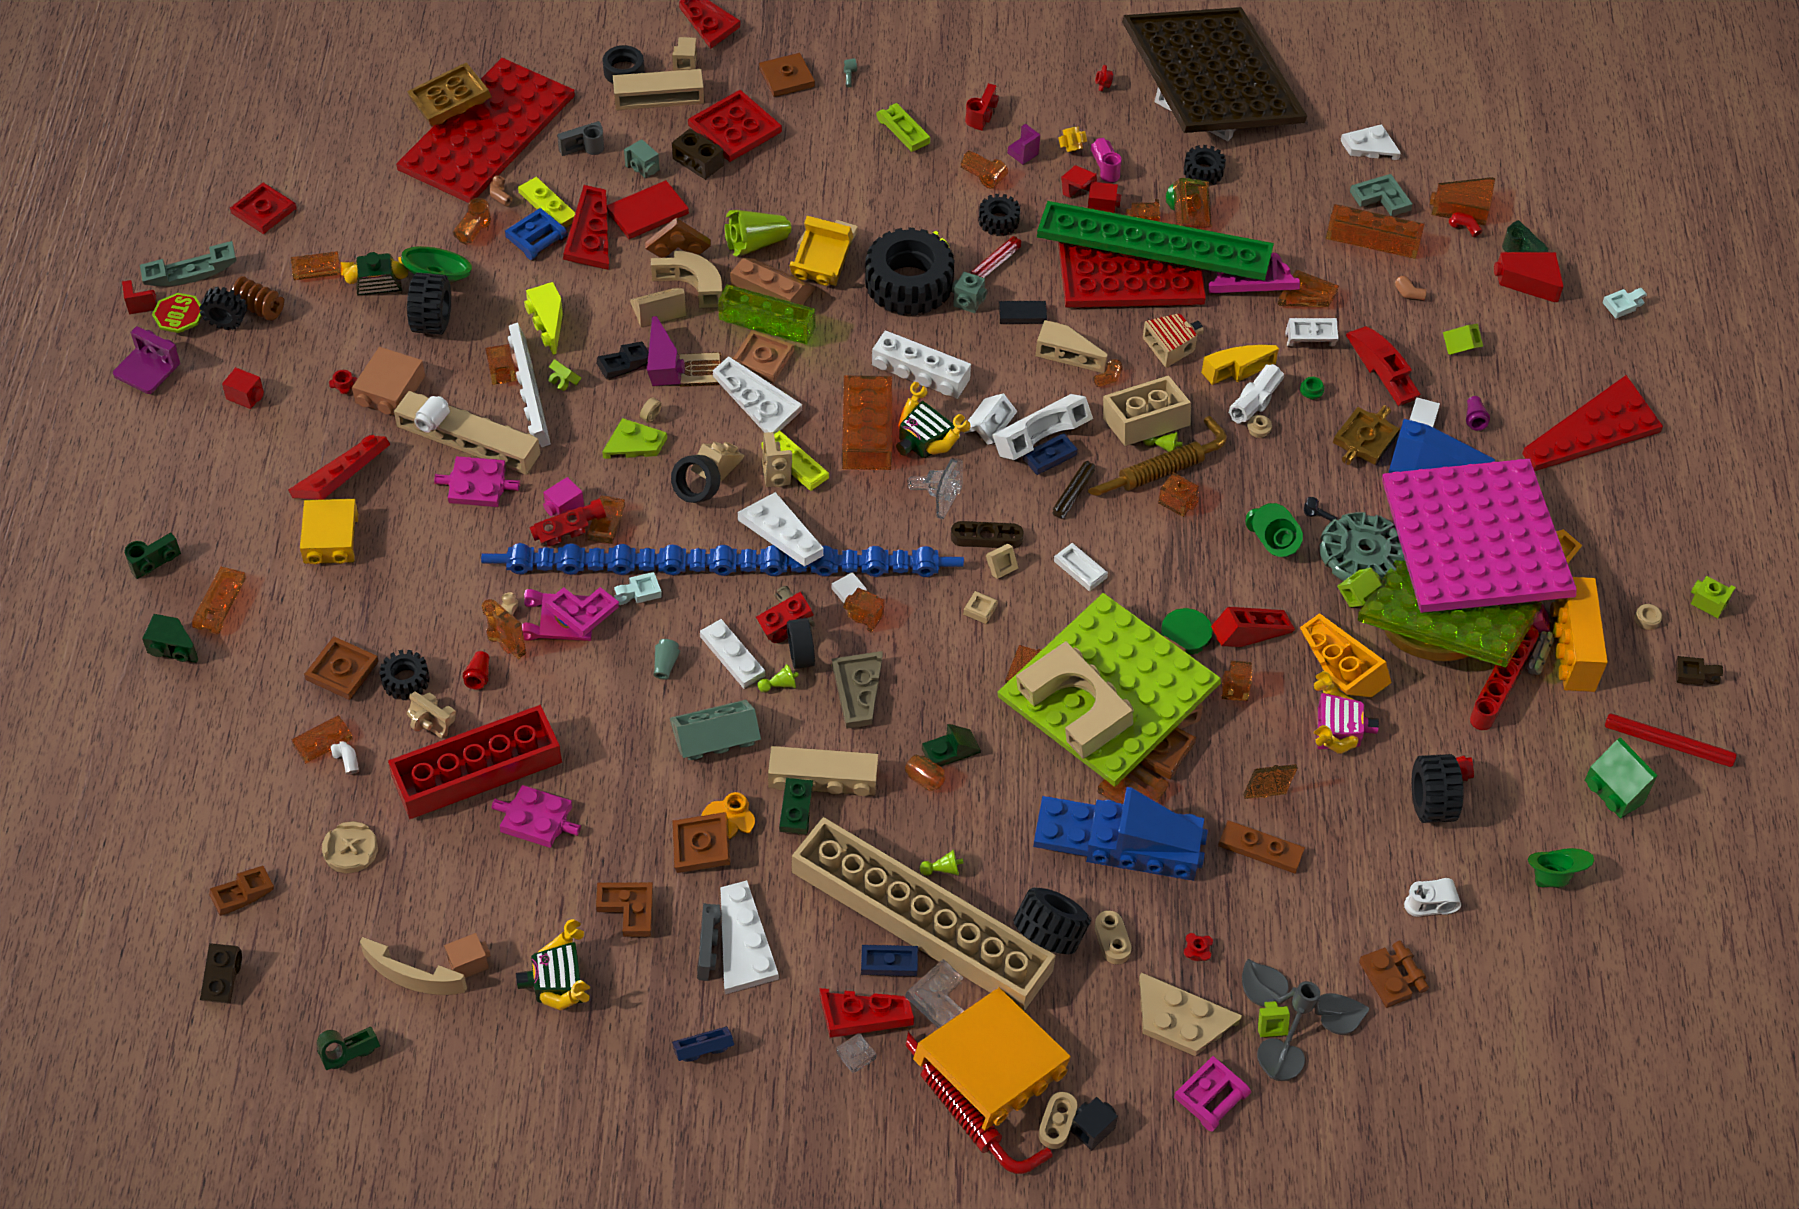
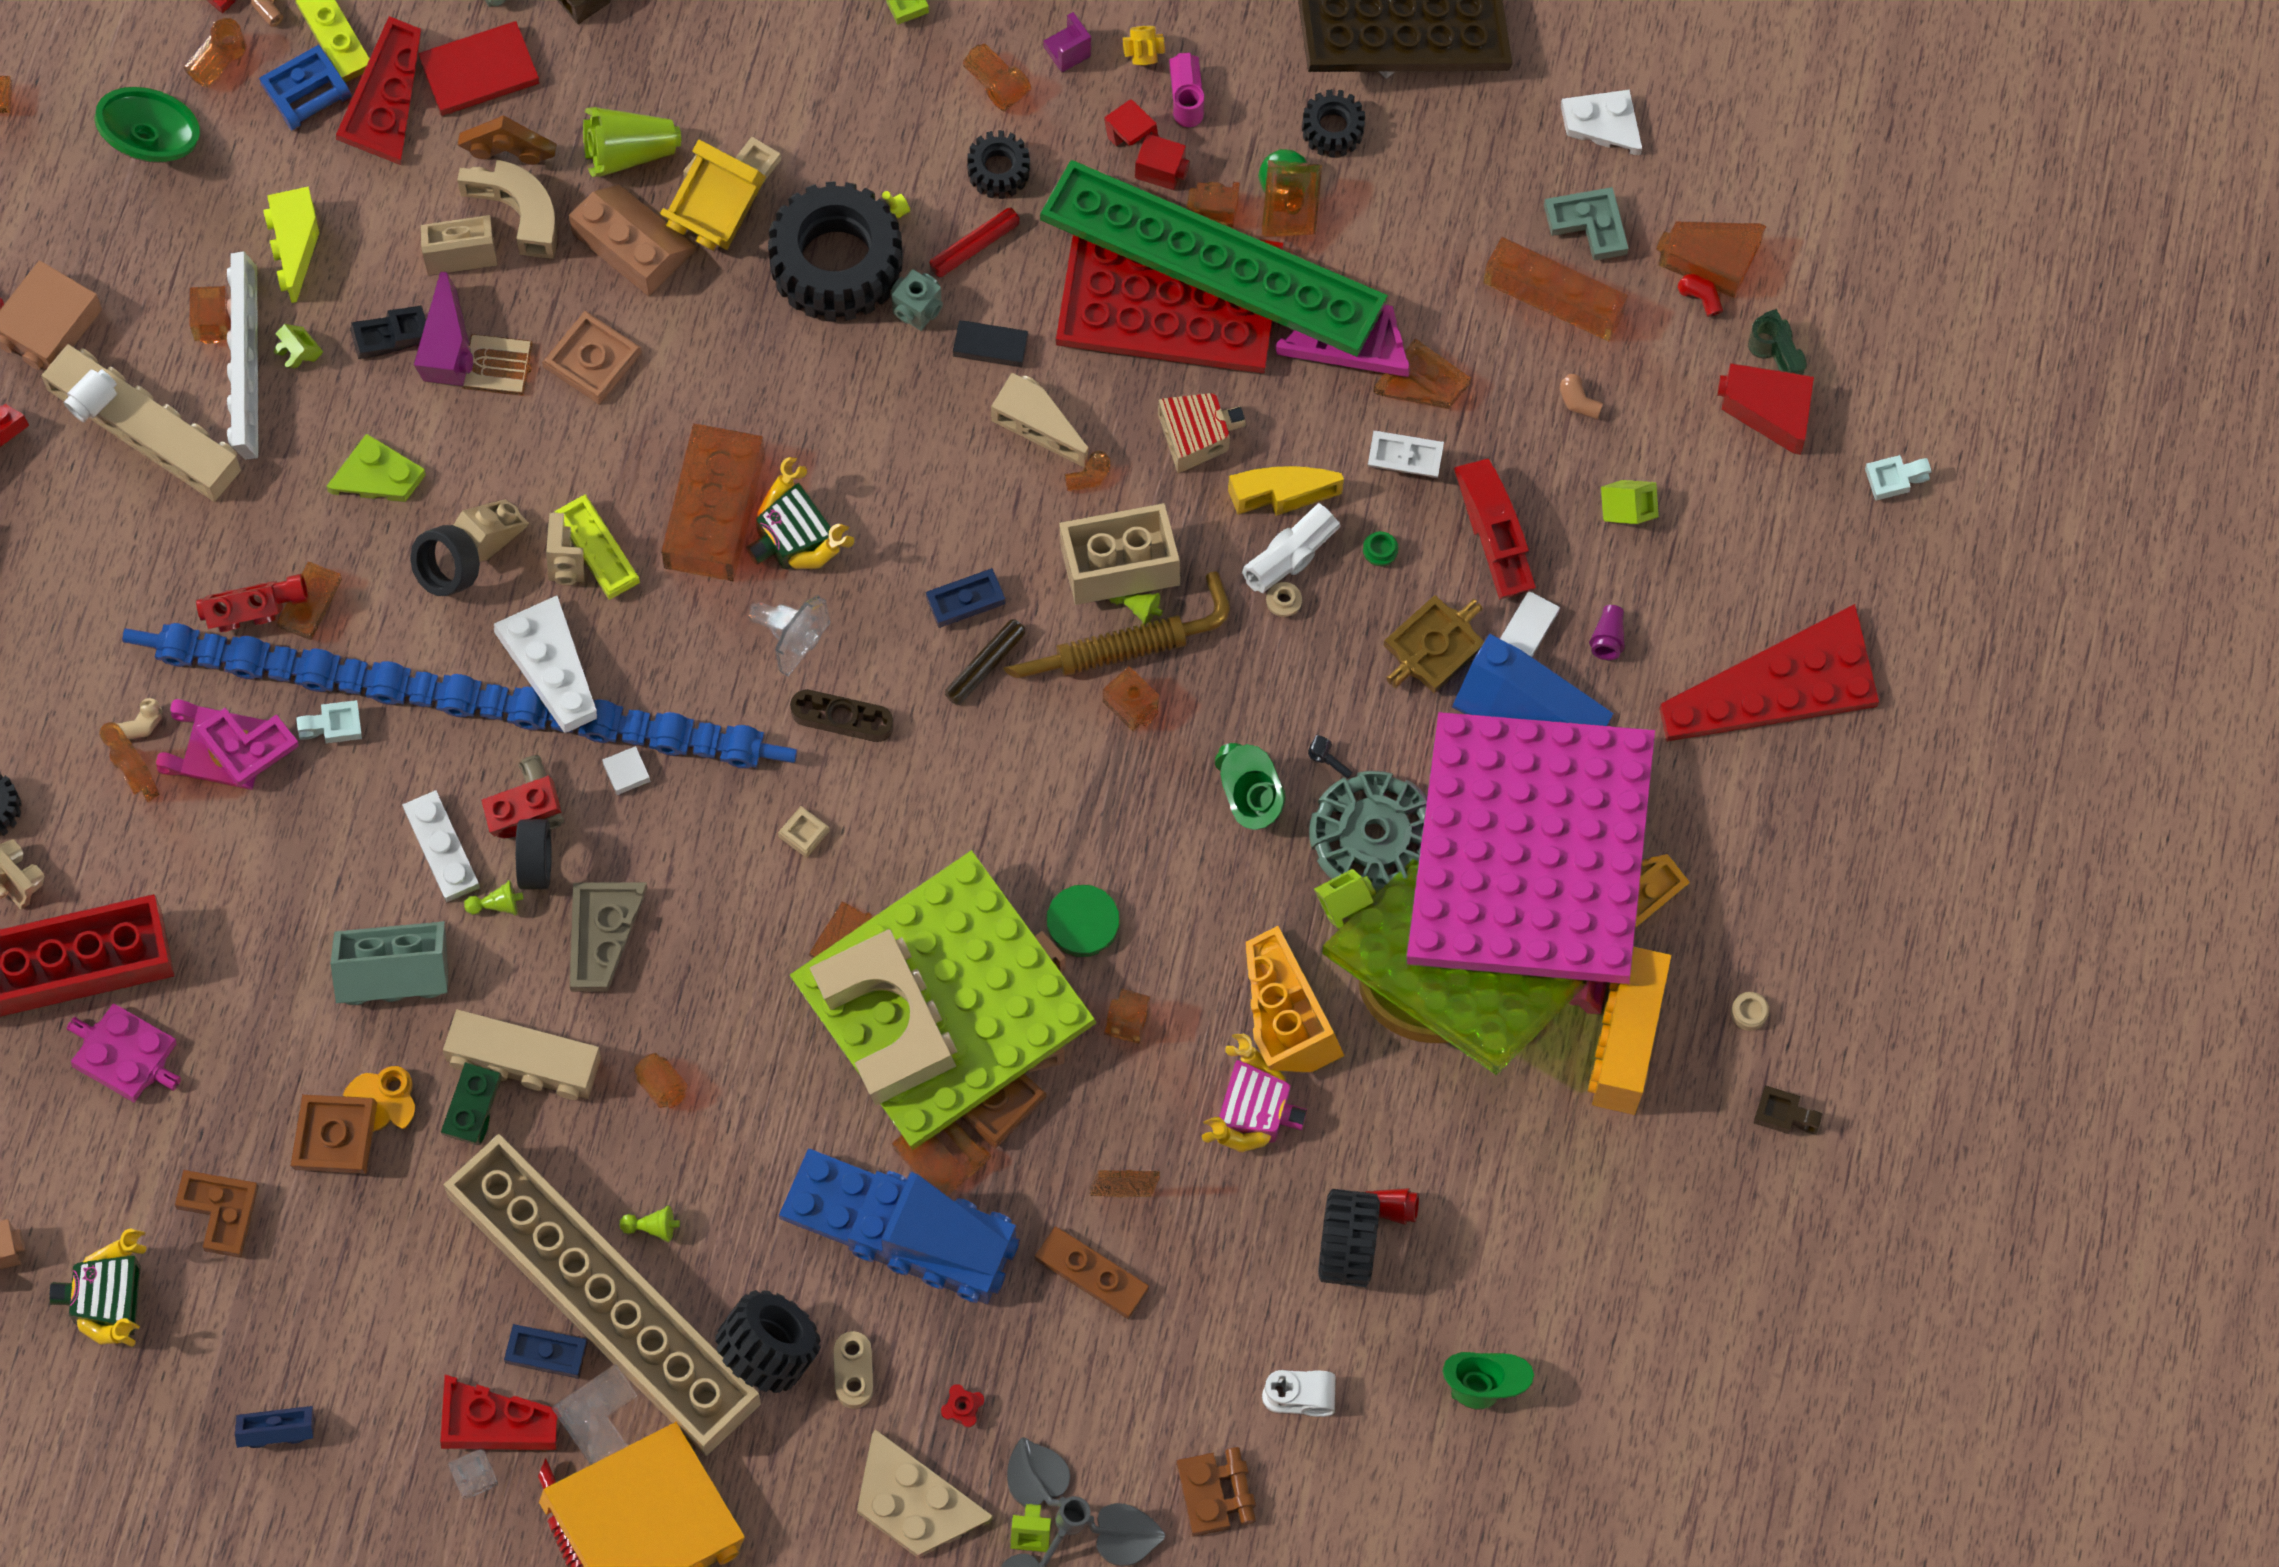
camera: 10 degrees right, 15 degrees up
torso [340,252,409,296] -> none
black tyre [407,273,451,335] -> none
dark pink plate [434,456,520,507] -> none
red cone [462,651,490,690] -> none
dark pink brick [543,477,584,516] -> none
tan tile [640,397,662,422] -> none
sand green cone [653,639,680,680] -> none
dark grey hinge [697,903,721,981] -> none
white wing [713,356,802,434] -> none
clear neon green brick [718,284,816,344] -> none
white wing [720,880,779,994] -> none
clear orange brick [843,587,885,633] -> none
white brick [872,330,971,399] -> none
dark green slope [922,724,981,770] -> none
white panel [964,393,1017,445] -> none
tan tile [986,544,1018,579] -> none
white arch [992,394,1093,460] -> none
white tile [1054,543,1108,592] -> none
red slope [1211,607,1295,647] -> none
red beam [1470,623,1539,730] -> none
light grey axle [1526,631,1554,675] -> none
slope [1584,738,1657,819] -> none
red axle [1605,713,1736,767] -> none
lime brick [1691,576,1736,618] -> none

